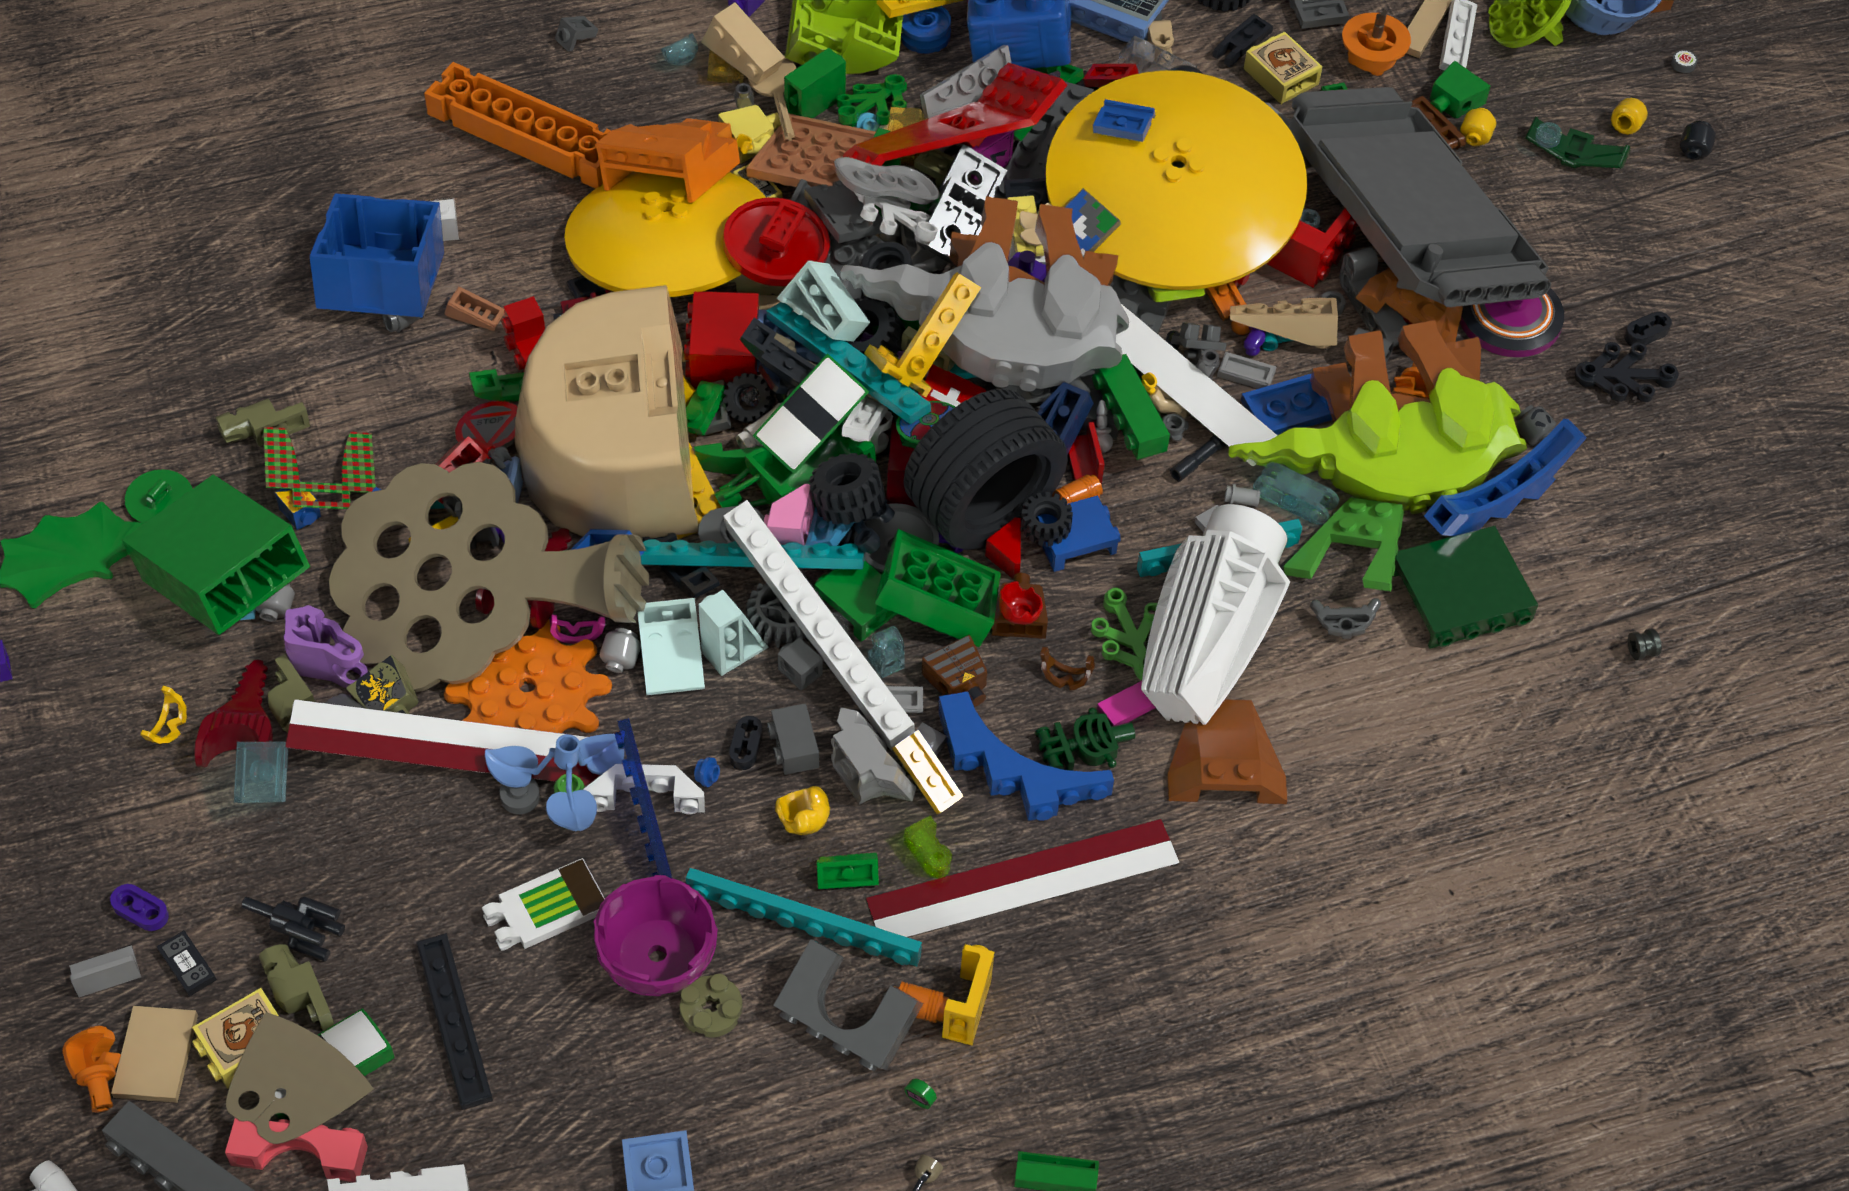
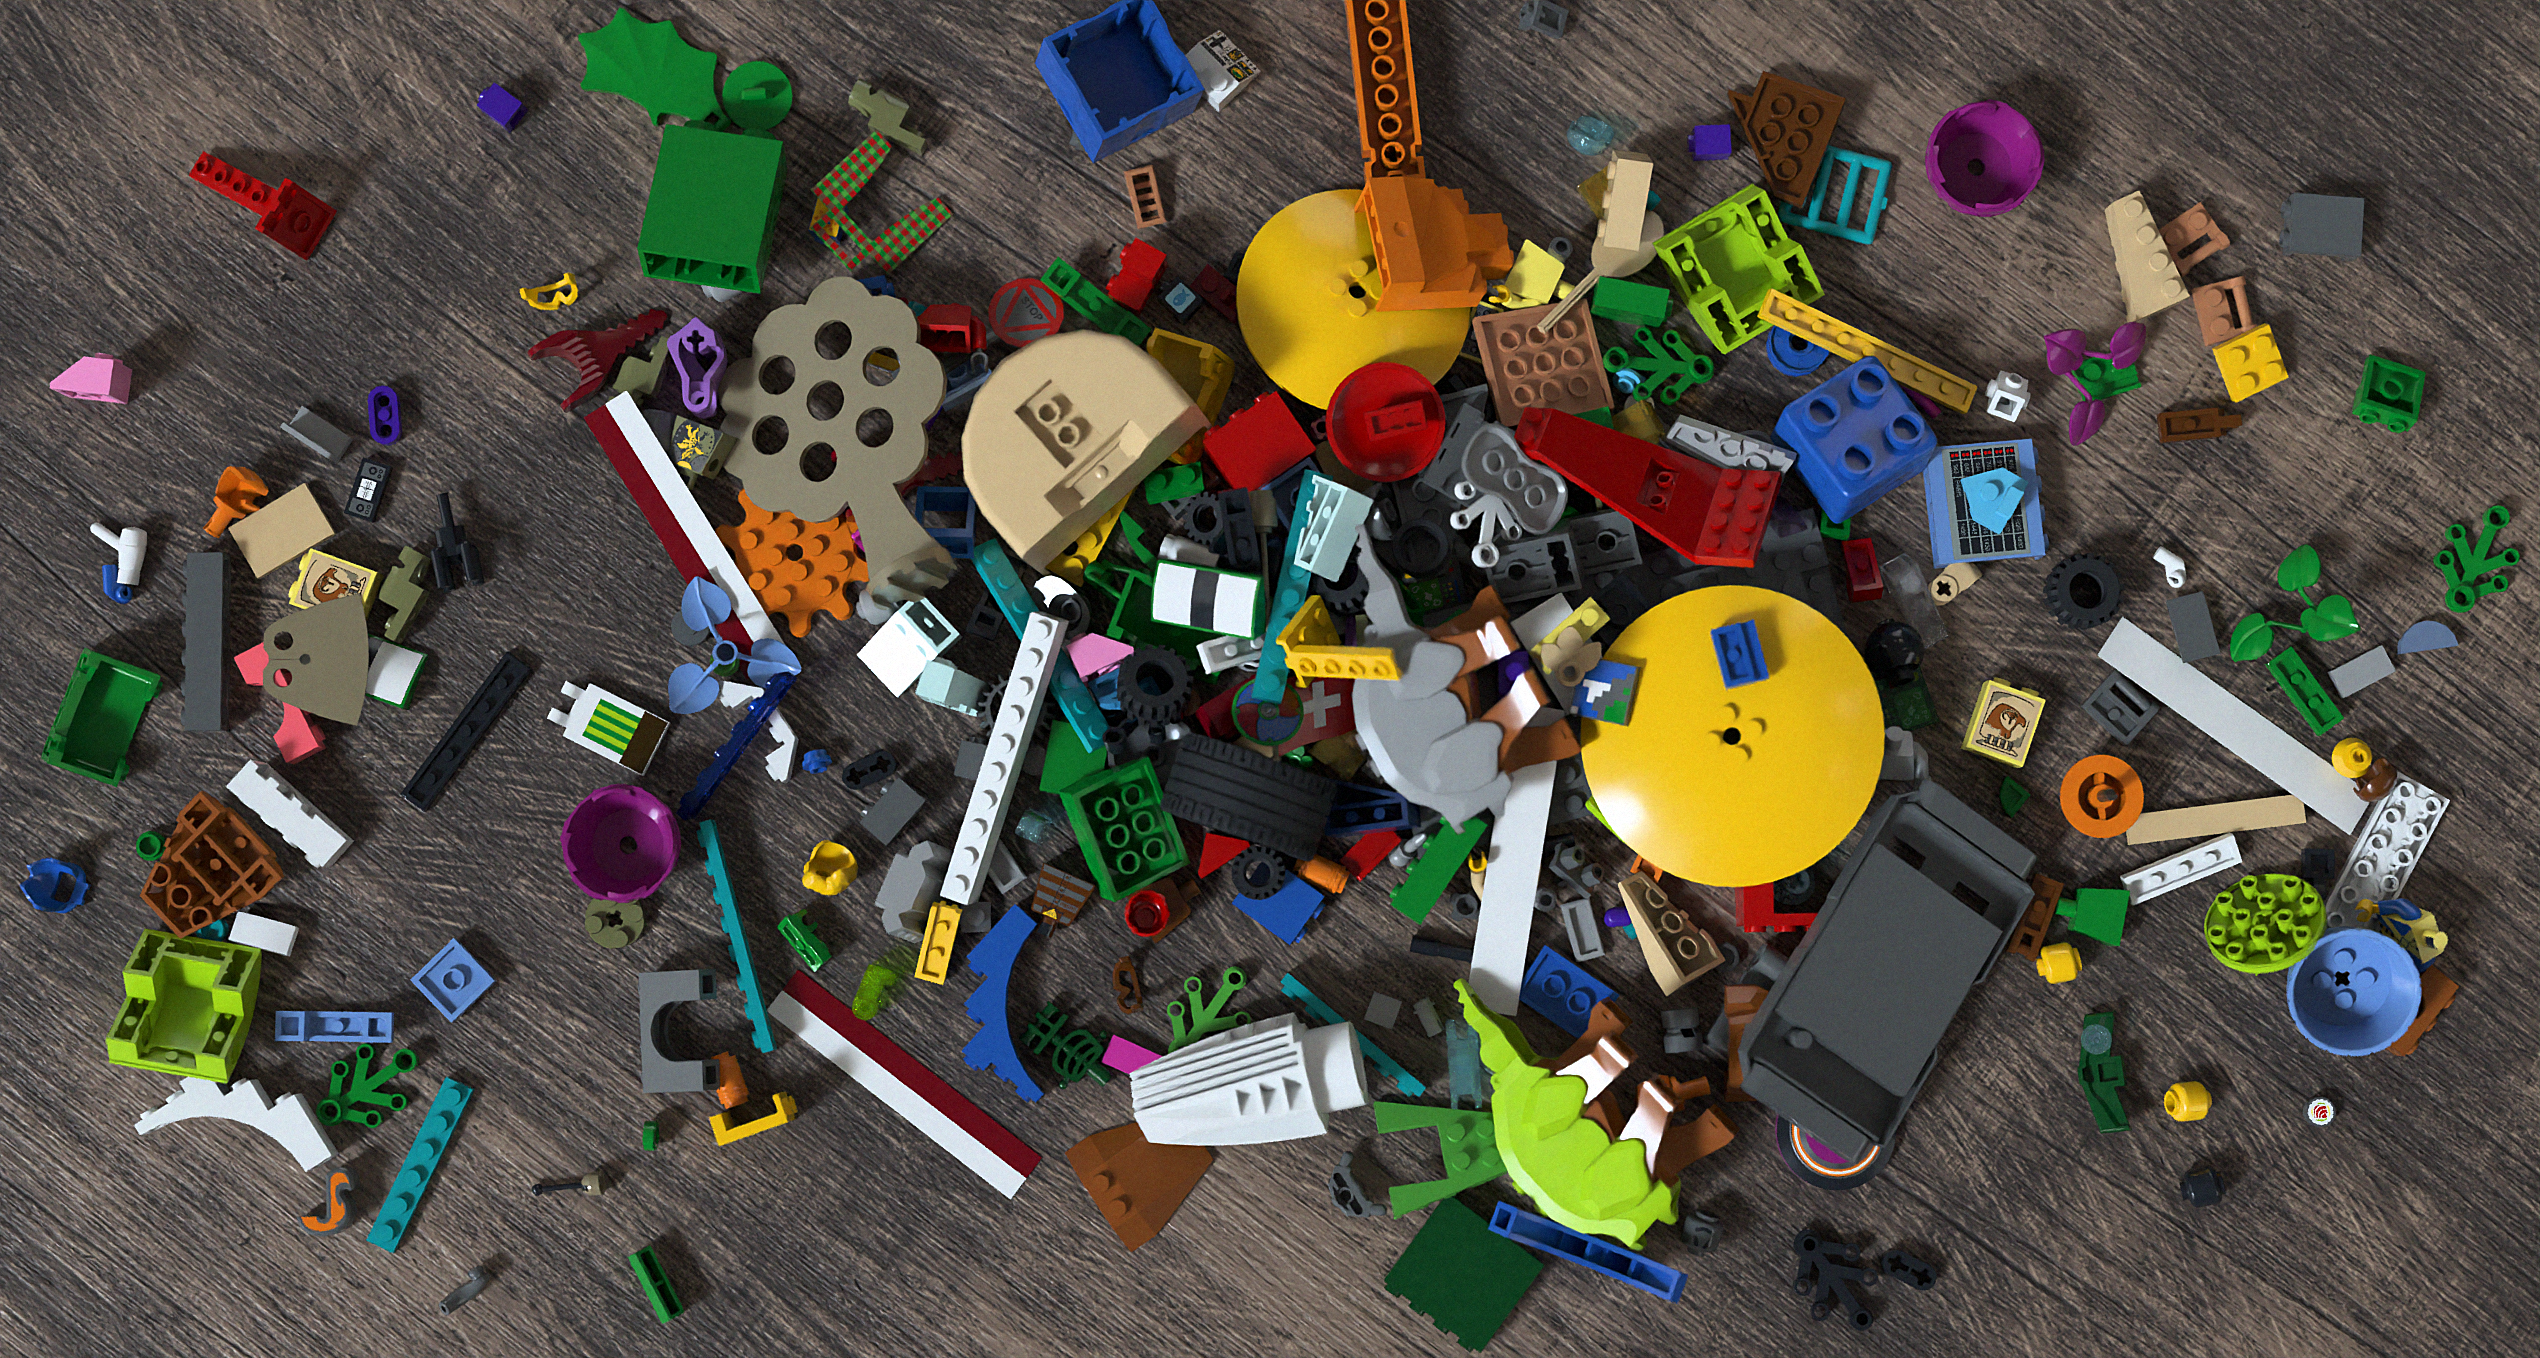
camera: 55 degrees right, 30 degrees up
clear light blue plate [234,741,288,803] -> none
black hinge [1212,14,1273,67] -> none

